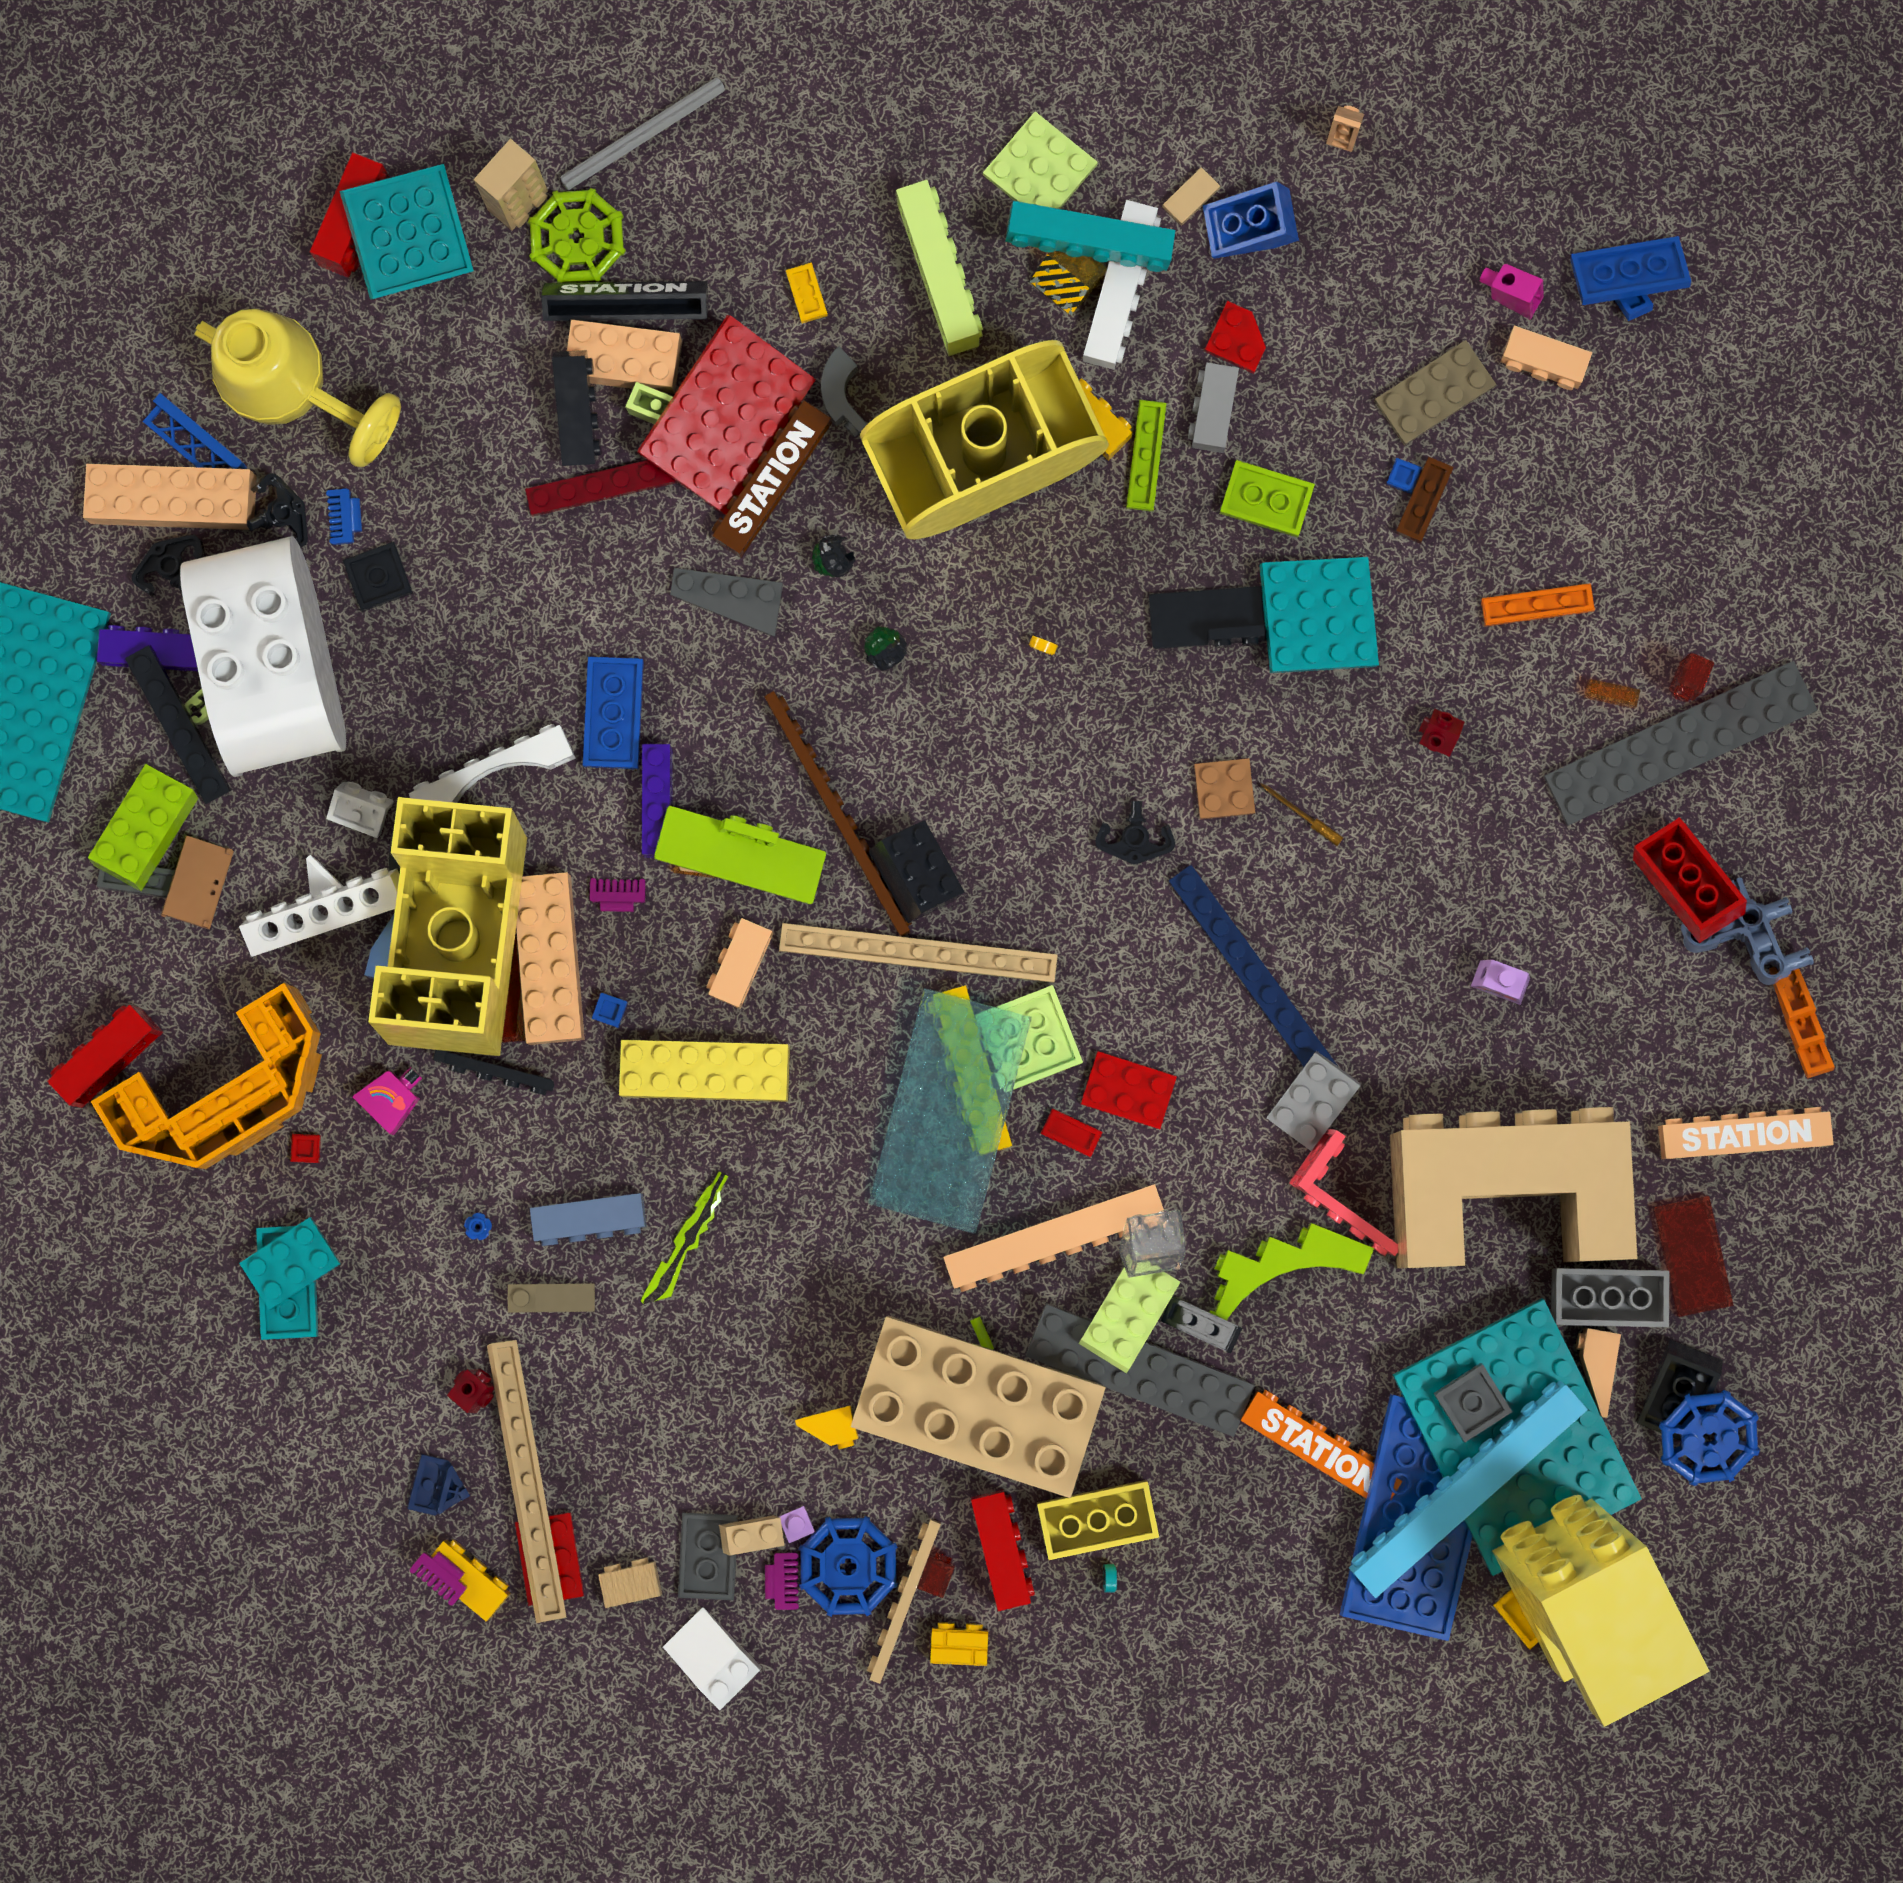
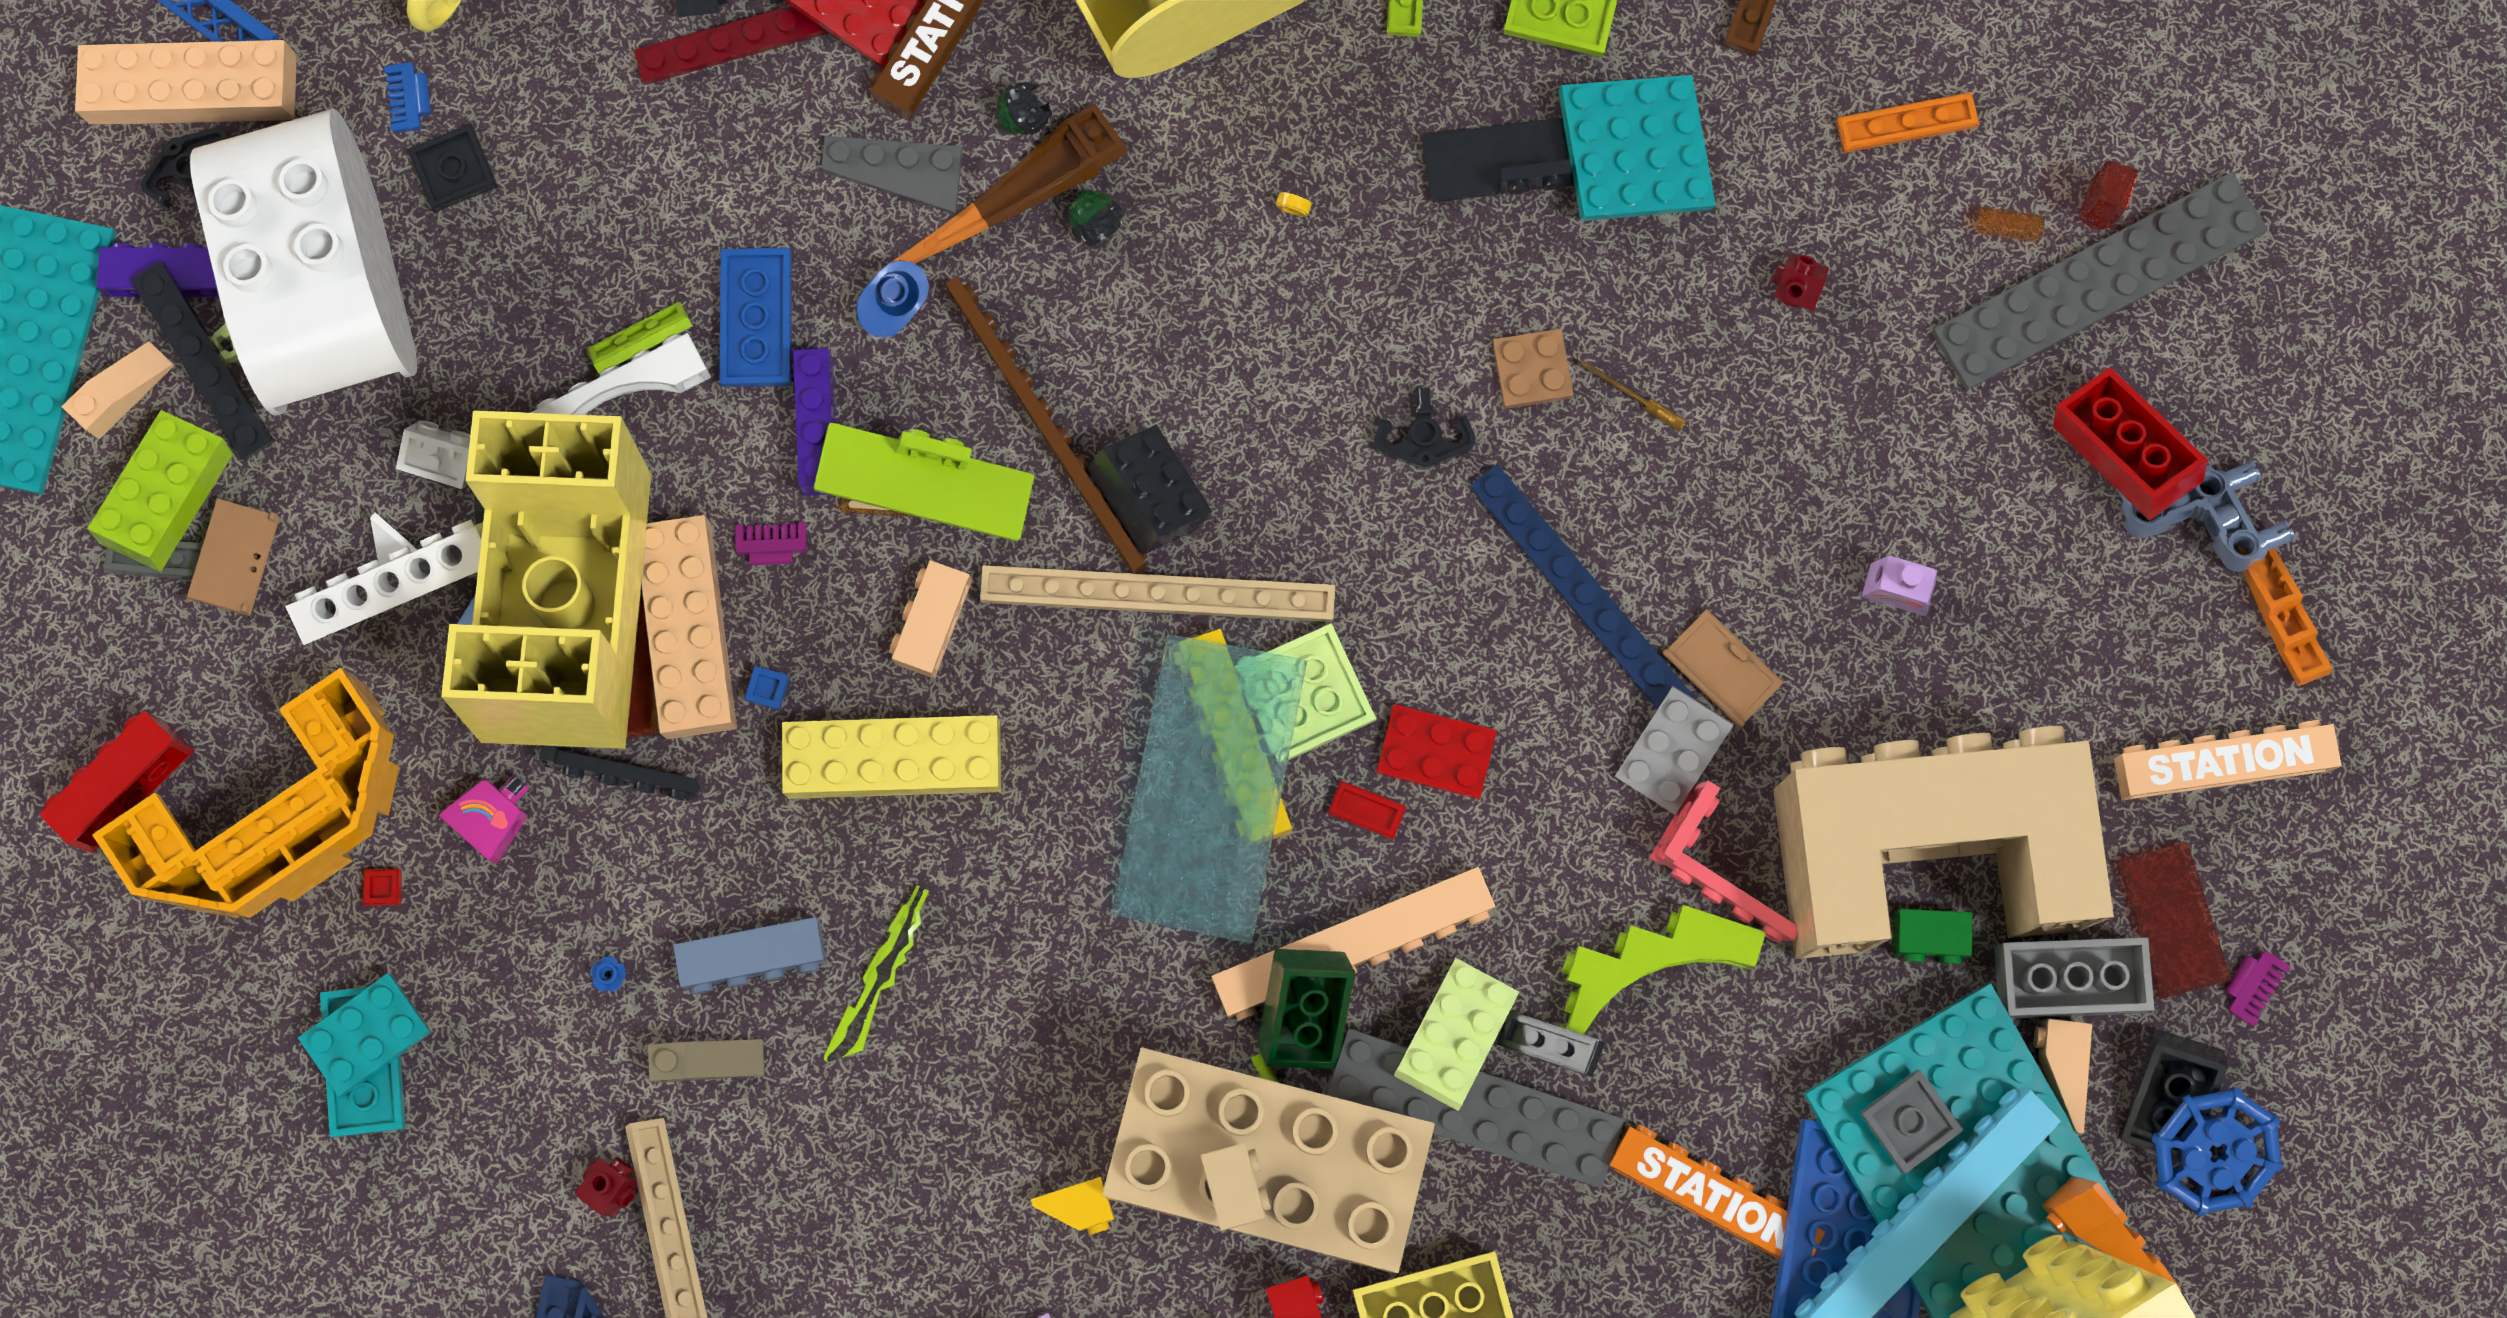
camera: 10 degrees left, 5 degrees down
black piece [247,473,308,548] -> none
clear slope [1118,1209,1186,1278] -> none
none -> light nougat slope [61,341,174,439]
none -> lime tile [587,302,692,374]
none -> blue piece [856,260,929,338]
none -> reddish brown plate [876,103,1128,274]
none -> tan brick [1201,1143,1271,1231]
none -> dark green brick [1257,949,1355,1069]
none -> medium nougat door [1662,609,1784,728]
none -> green brick [1893,909,1972,965]
none -> orange wedge [2041,1176,2181,1291]
none -> magenta piece [2224,951,2290,1026]

